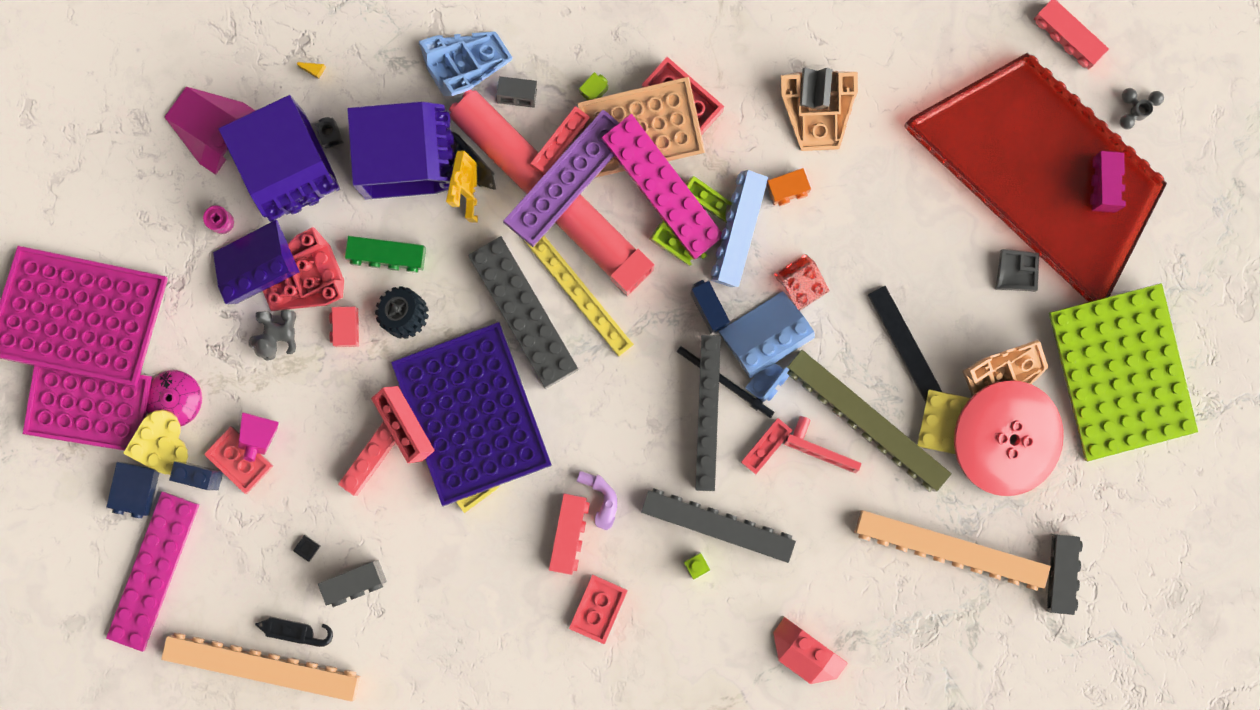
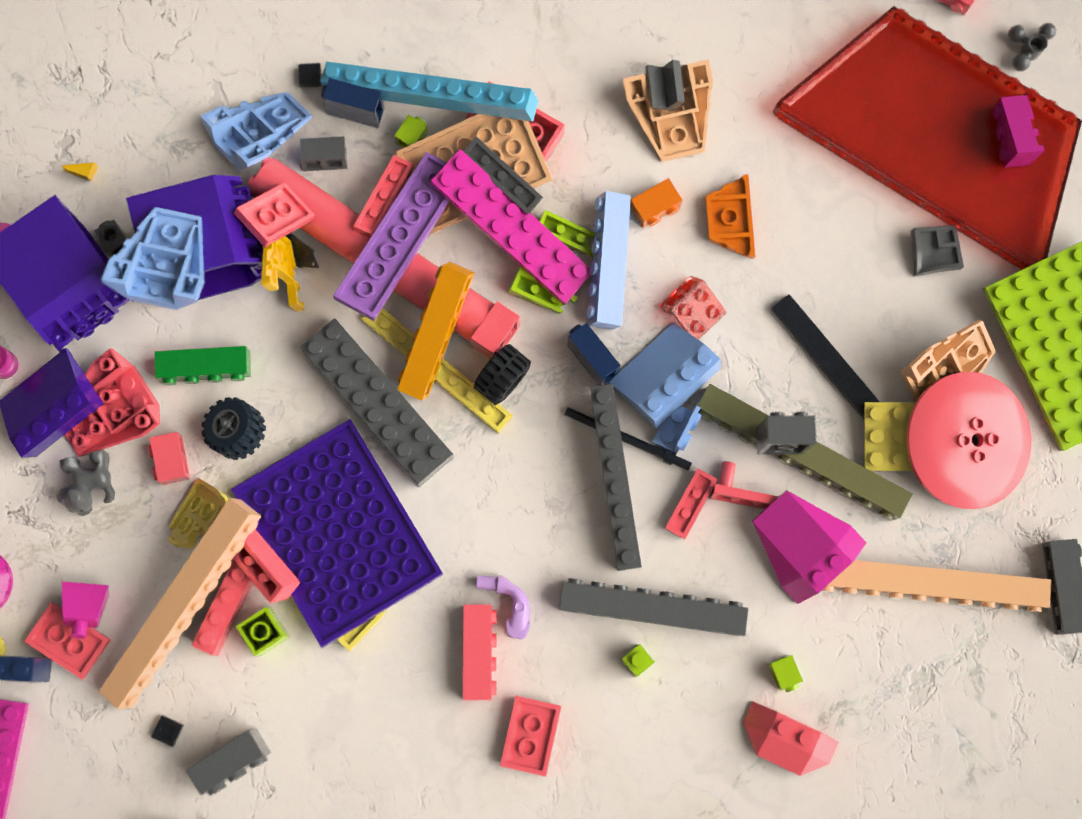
camera: 15 degrees left, 5 degrees down
none -> light nougat brick [98,498,261,709]
none -> light blue wedge [102,207,204,310]
none -> light yellow plate [168,478,228,549]
none -> coral plate [234,182,315,247]
none -> lime head [236,607,290,657]
none -> black tile [298,63,322,88]
none -> medium azure brick [320,61,539,122]
none -> dark blue brick [321,78,385,128]
none -> light orange brick [397,262,475,401]
none -> dark grey plate [463,137,544,215]
none -> black tyre [473,344,531,405]
none -> orange wing [705,174,755,259]
none -> dark pink wedge [752,490,867,604]
none -> dark grey brick [756,412,816,454]
none -> lime brick [767,655,803,693]

